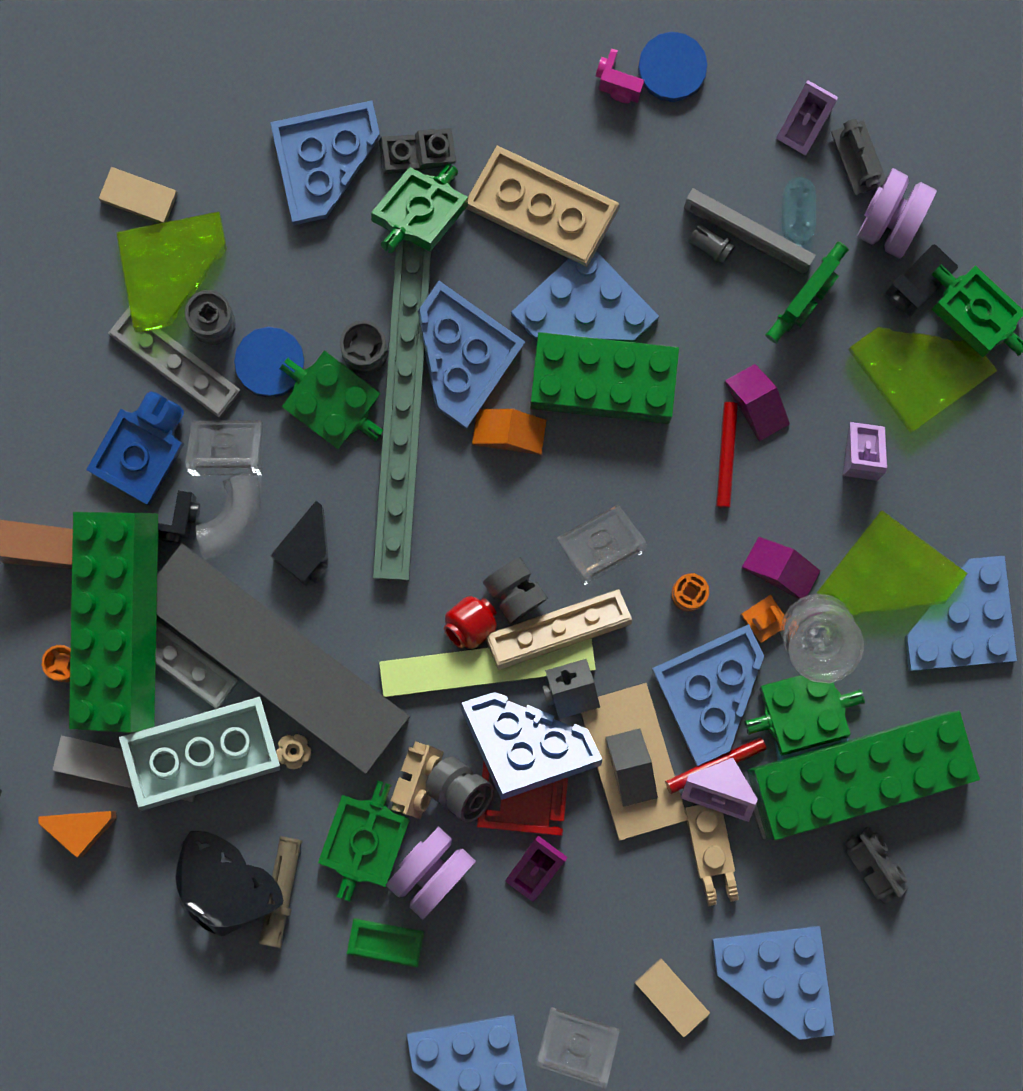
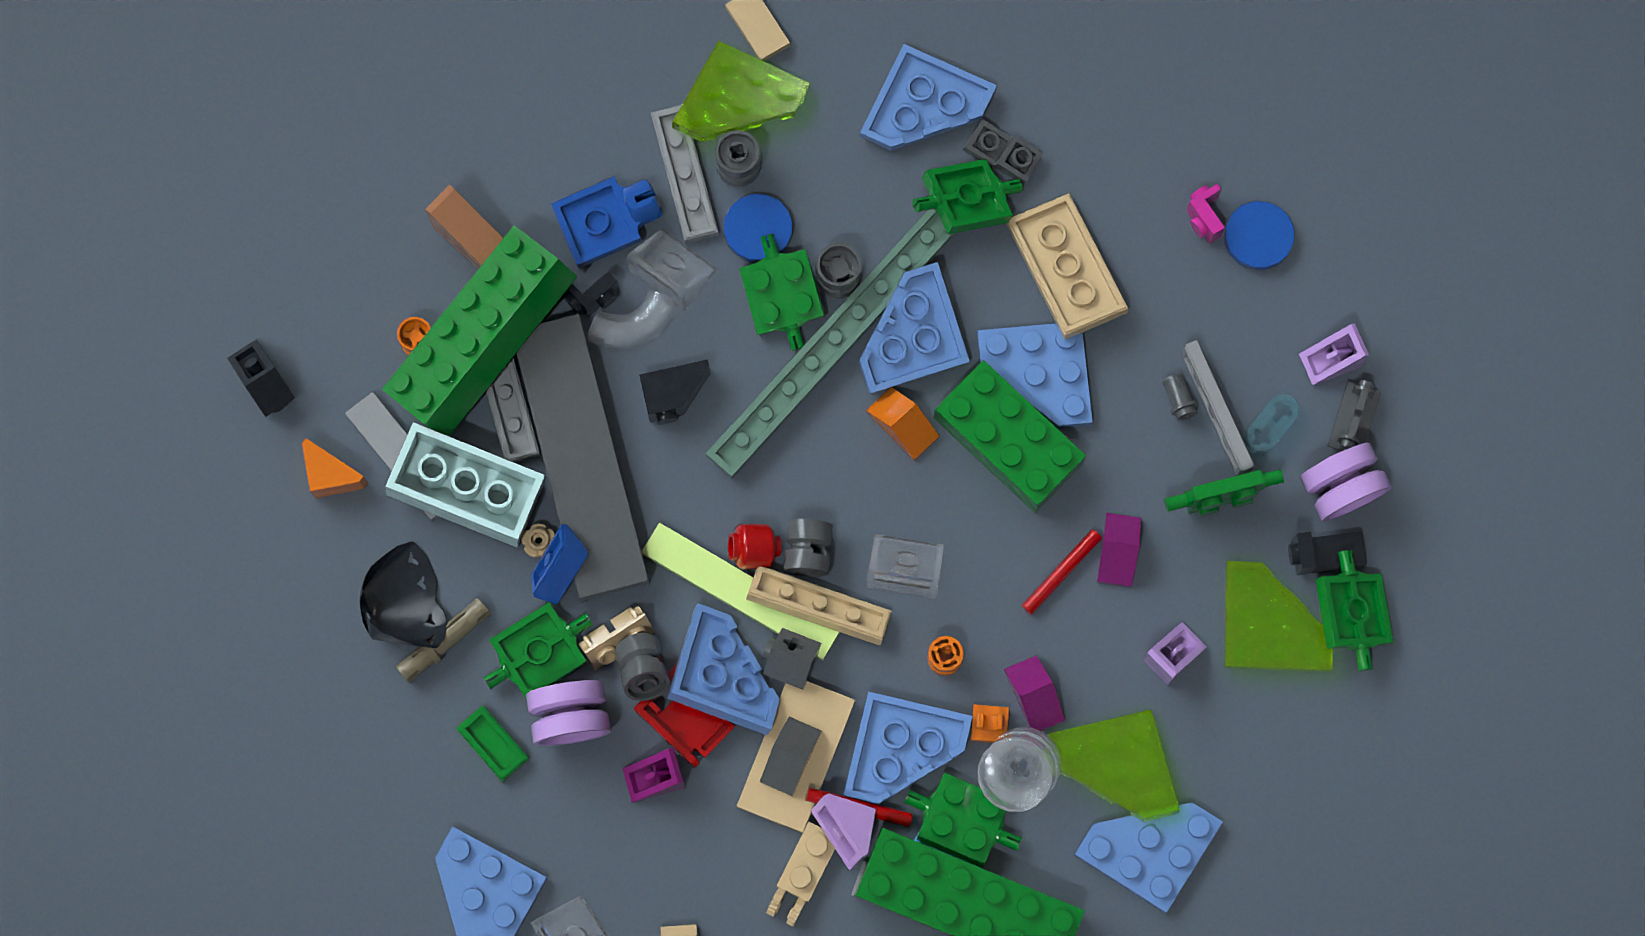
camera: 45 degrees right, 5 degrees down
none -> blue slope [530,524,588,604]

